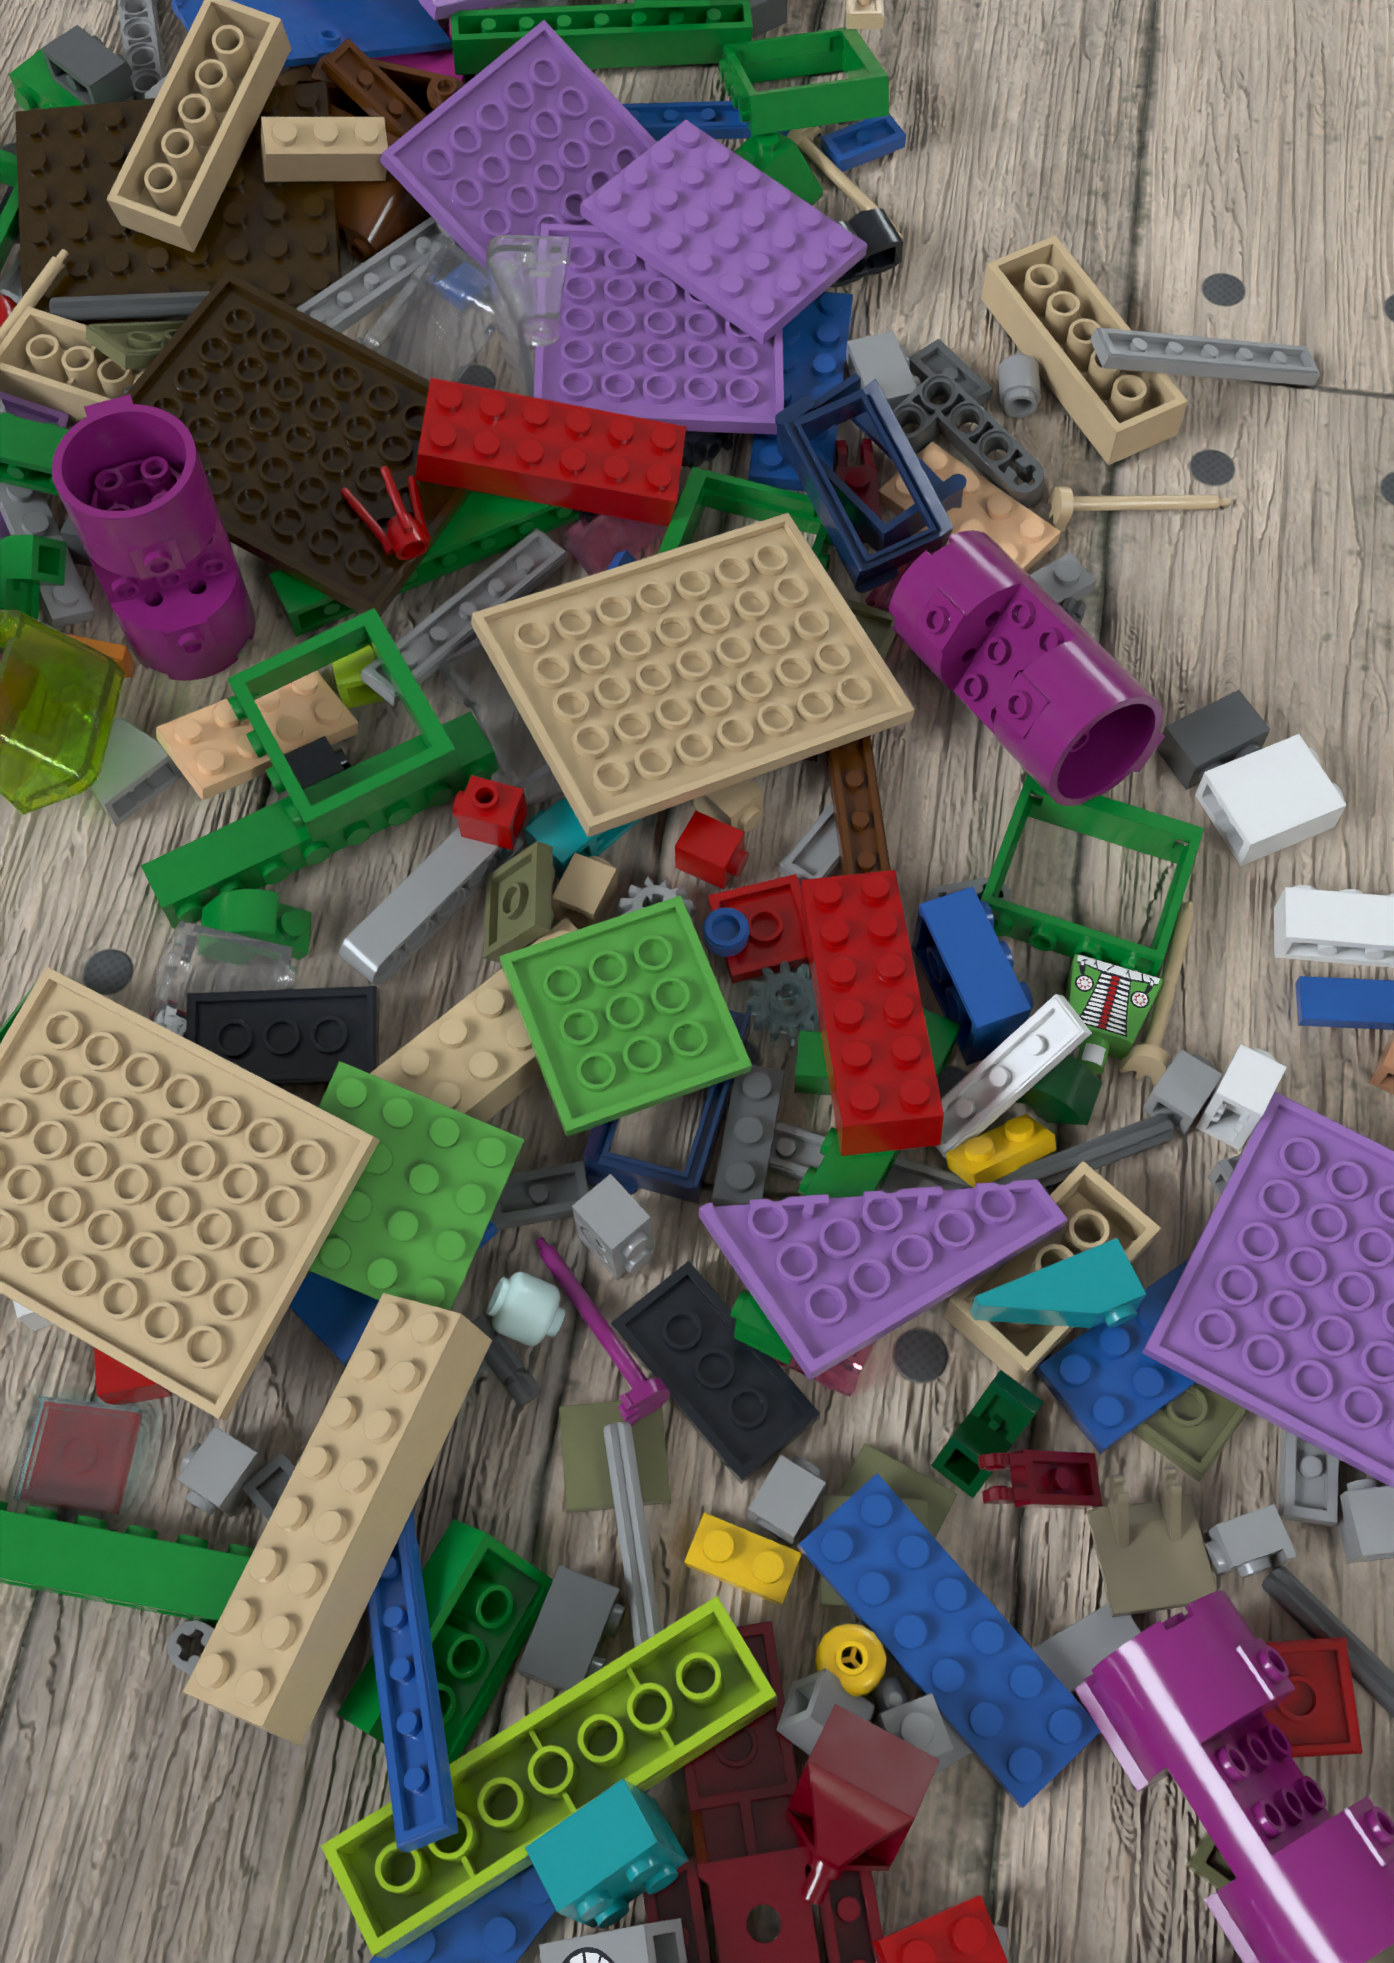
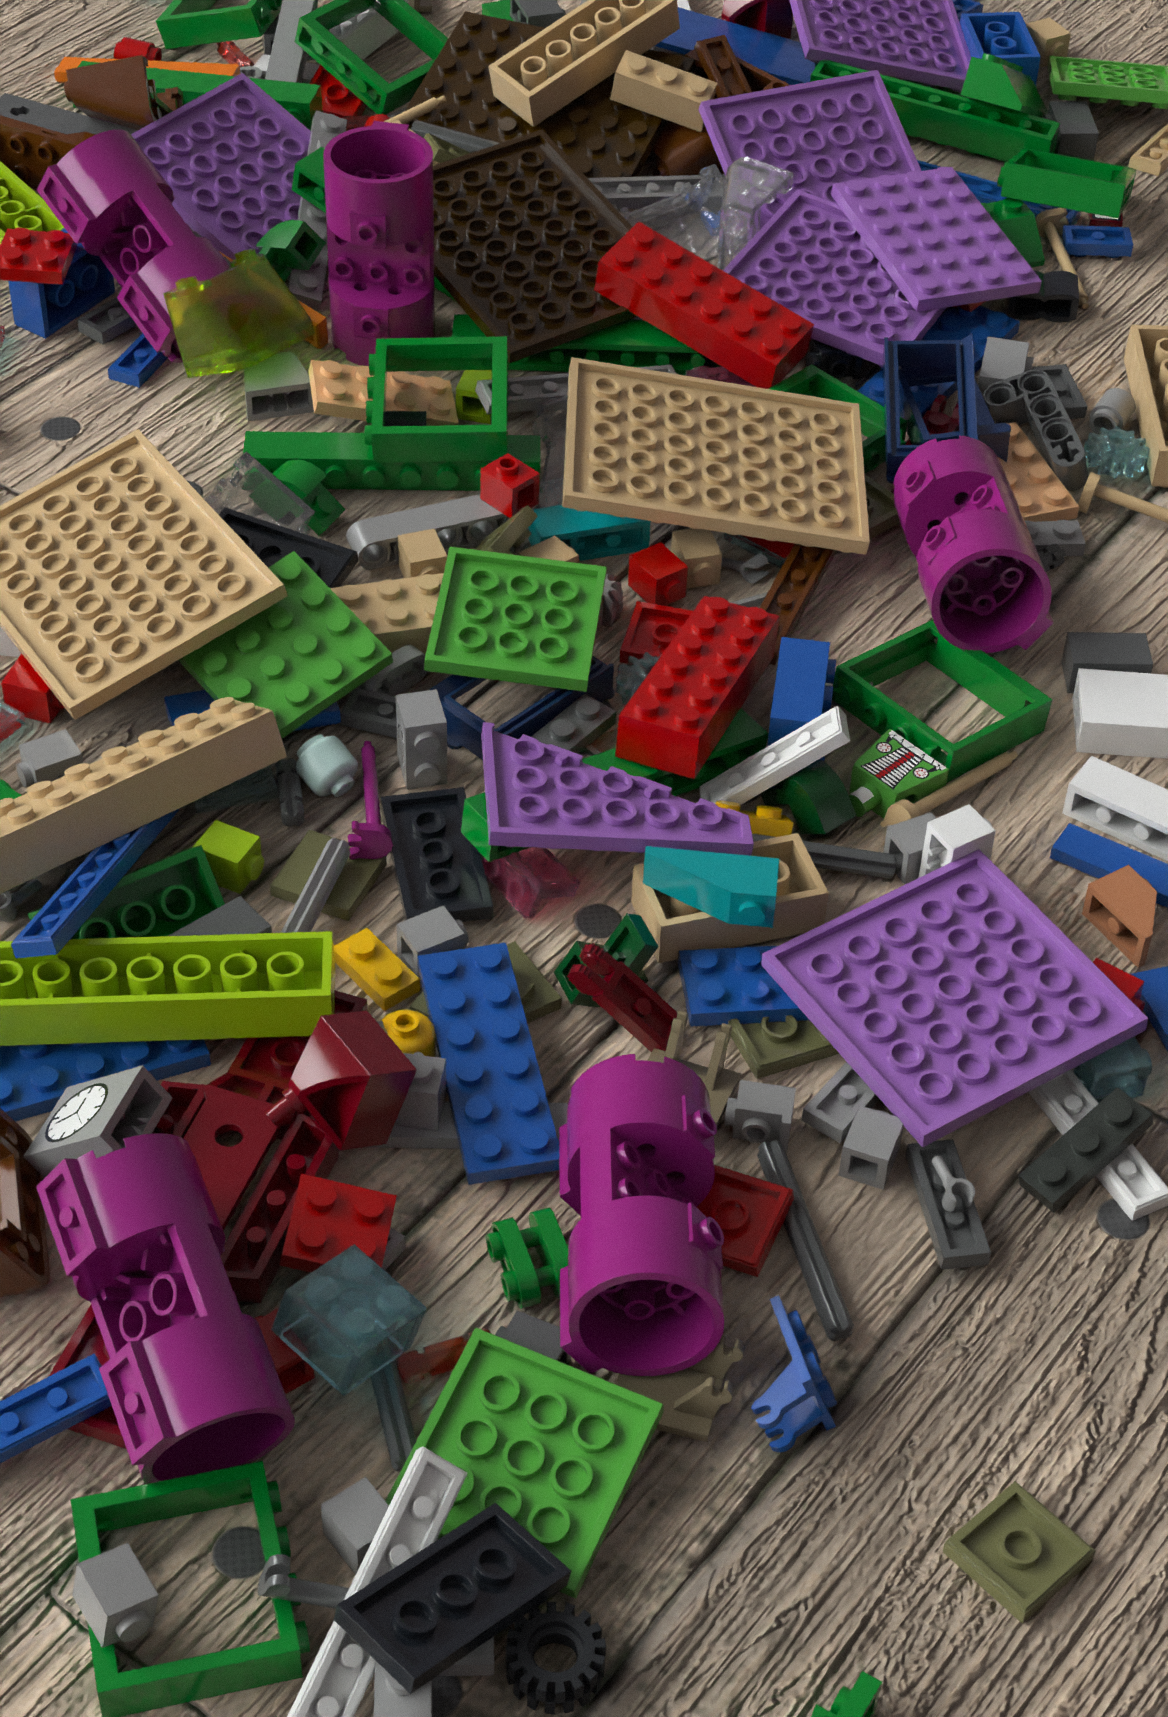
camera: 25 degrees right, 20 degrees down
red plant [340,466,431,560] -> none
teal brick [525,1778,689,1929] -> none
blue tile [702,908,749,957] -> none
none -> lime brick [193,820,264,894]
none -> light grey beam [359,645,428,696]
none -> tan brick [398,528,447,578]
none -> green brick [485,1207,568,1309]
none -> light grey hand [721,554,769,583]
none -> clear light blue gear [1084,427,1150,479]

